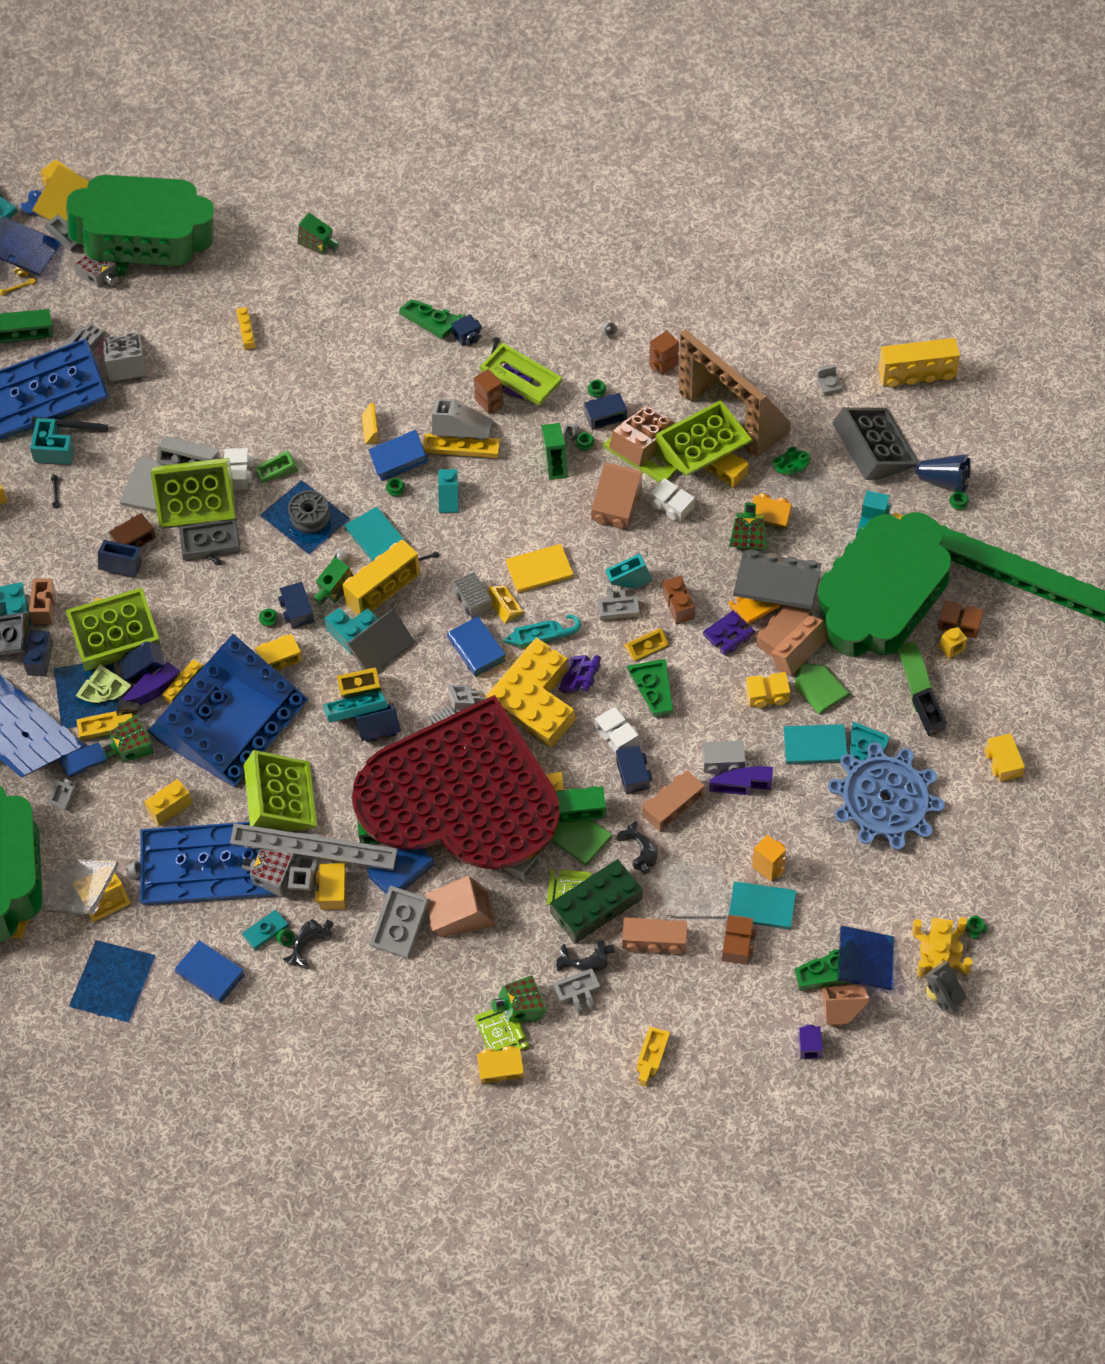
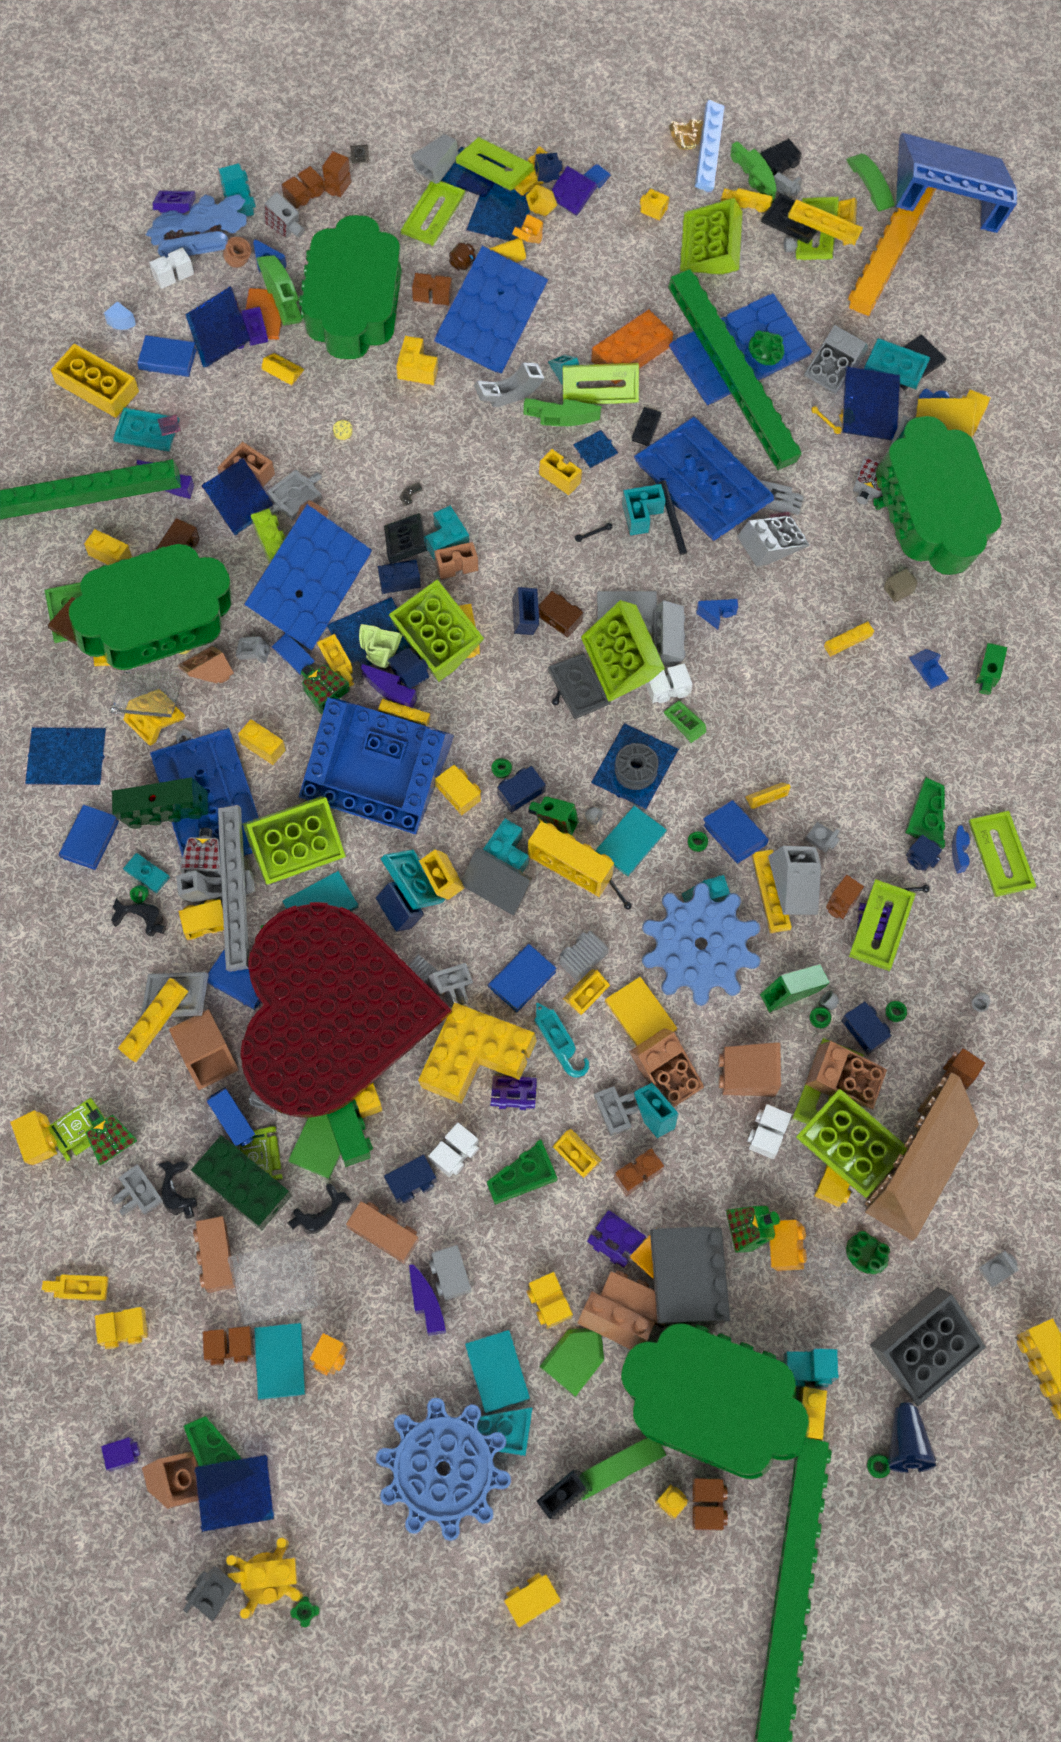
camera: 70 degrees right, 10 degrees up
none -> yellow brick [94,1307,148,1349]
none -> dark green brick [112,777,208,829]
none -> yellow plate [118,978,189,1062]
none -> nougat slope [178,646,234,683]
none -> blue slope [206,1087,255,1147]
none -> teal tile [282,871,359,911]
none -> nougat slope [629,1028,704,1107]
none -> medium blue plate [642,883,761,1006]
none -> blue slope [696,599,738,630]
none -> light grey bracket [805,822,840,853]
none -> dark tan brick [884,568,918,603]
none -> blue slope [909,649,949,689]
none -> blue slope [952,825,970,874]
none -> lime piece [968,811,1036,897]

